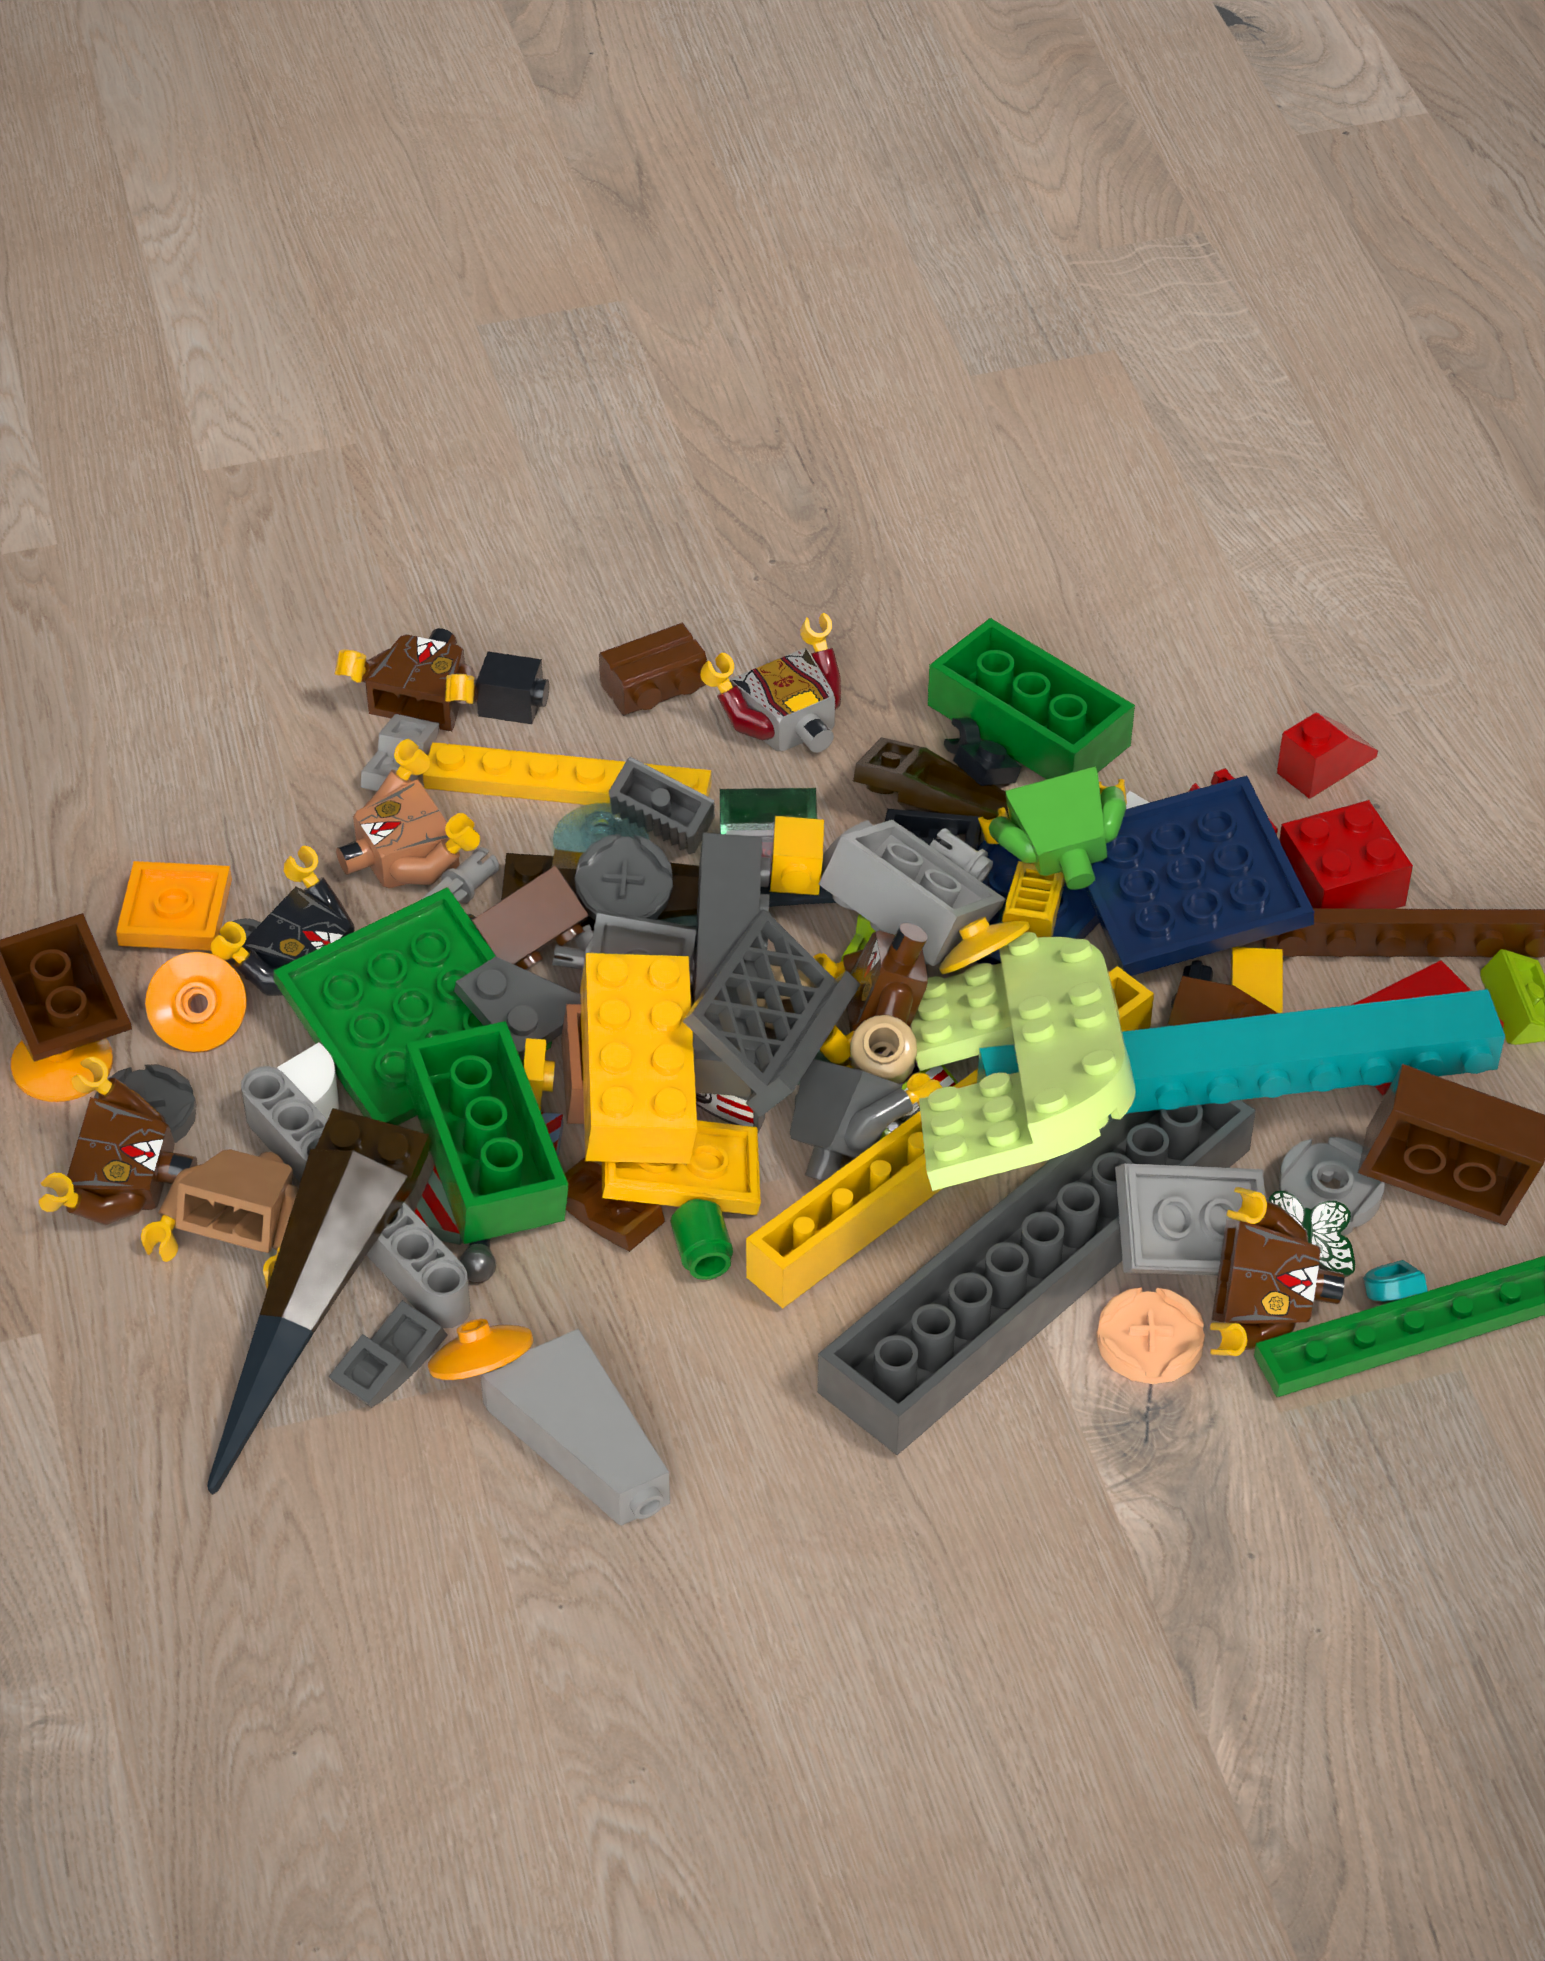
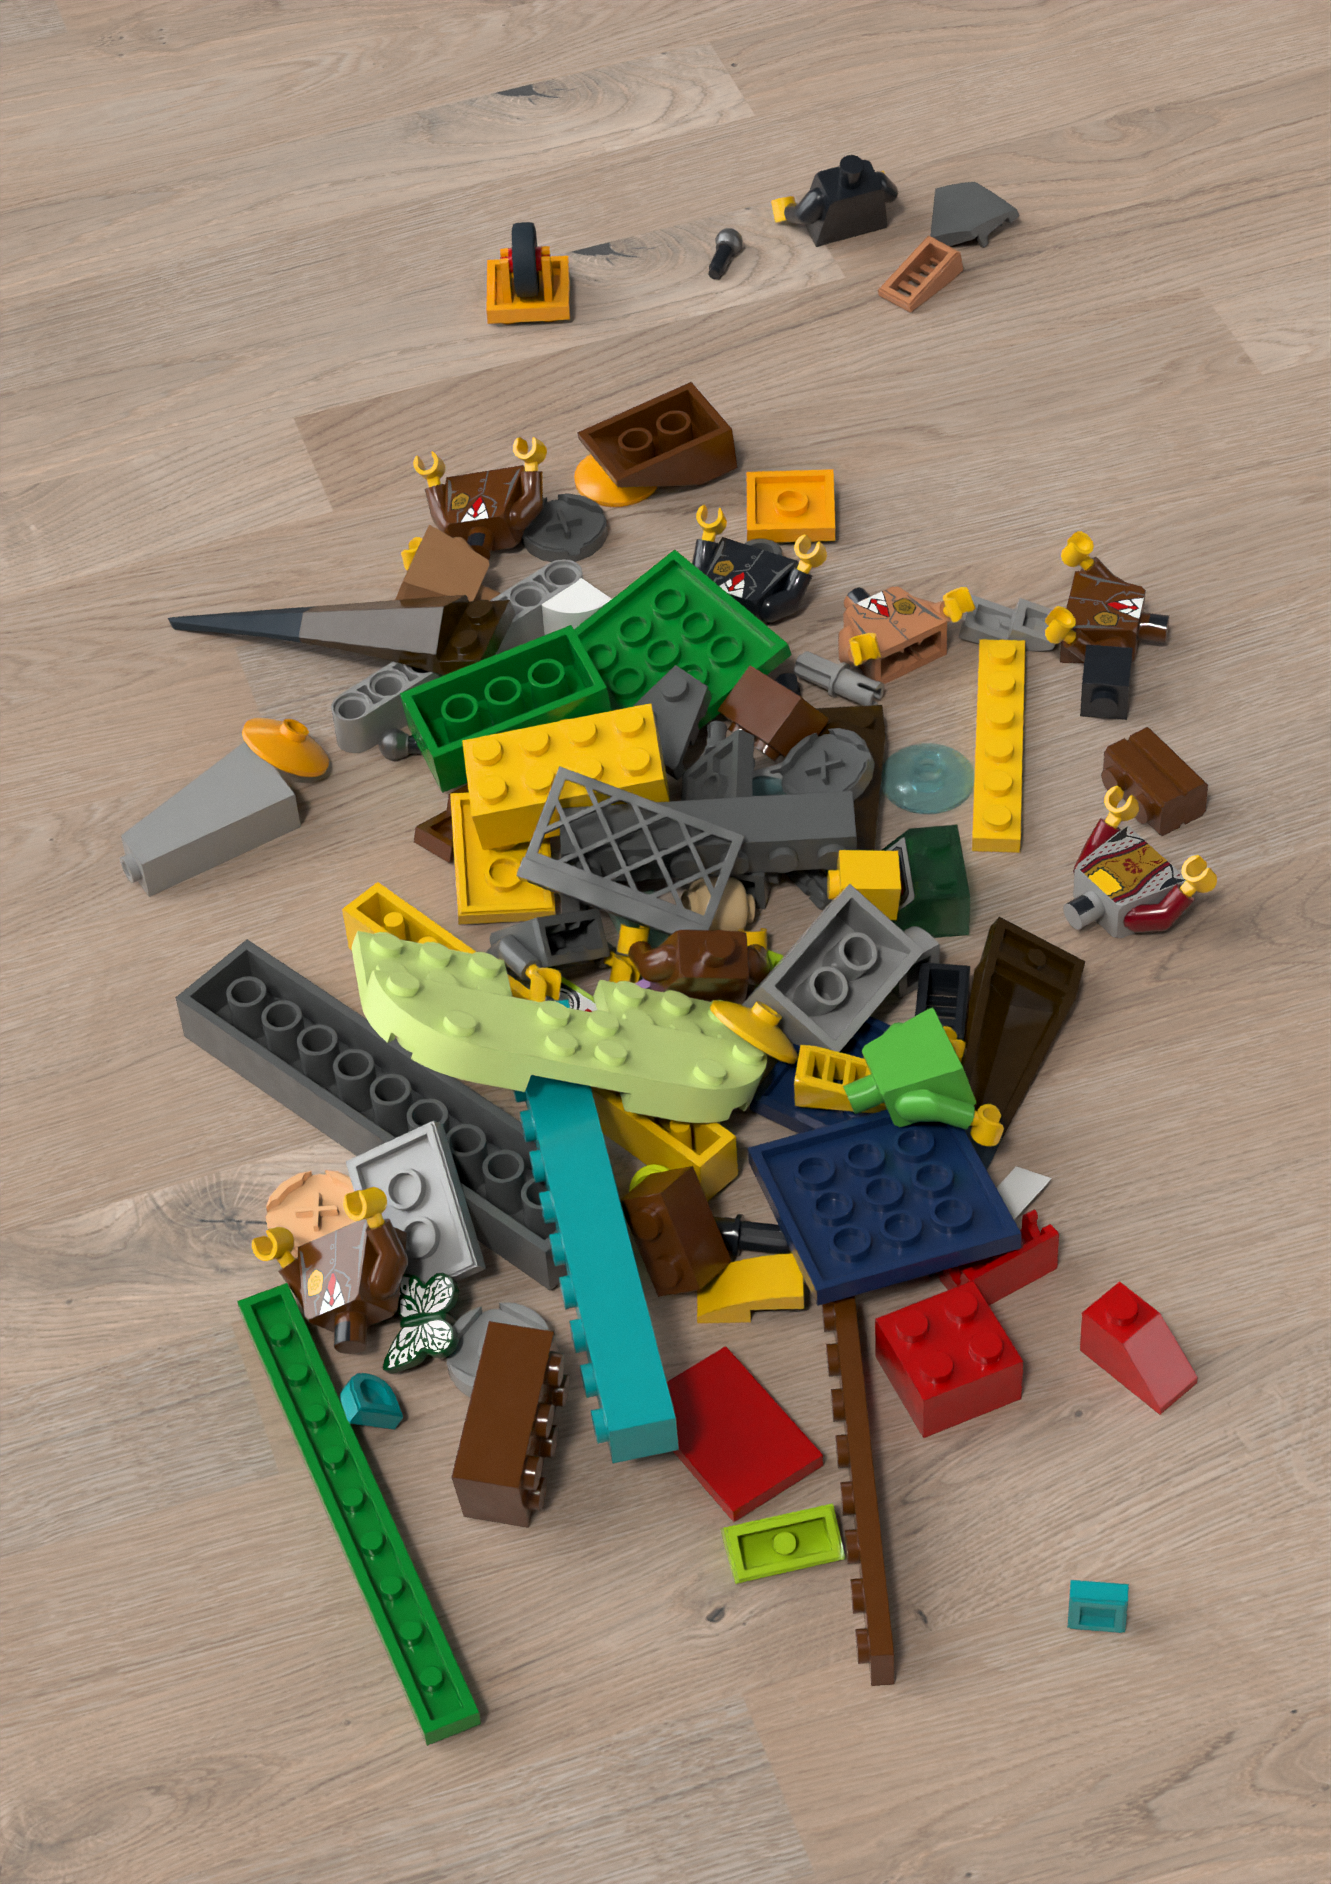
camera: 90 degrees right, 0 degrees up
light orange dish [145,952,247,1052] -> none
dark grey slope [329,1300,448,1408] -> none
dark grey brick [609,757,715,855] -> none
green brick [670,1199,733,1280] -> none
tan head [850,1015,917,1084] -> none
green brick [928,618,1135,779] -> none
light grey pin [930,828,993,882] -> none
black plate [943,717,1022,786] -> none

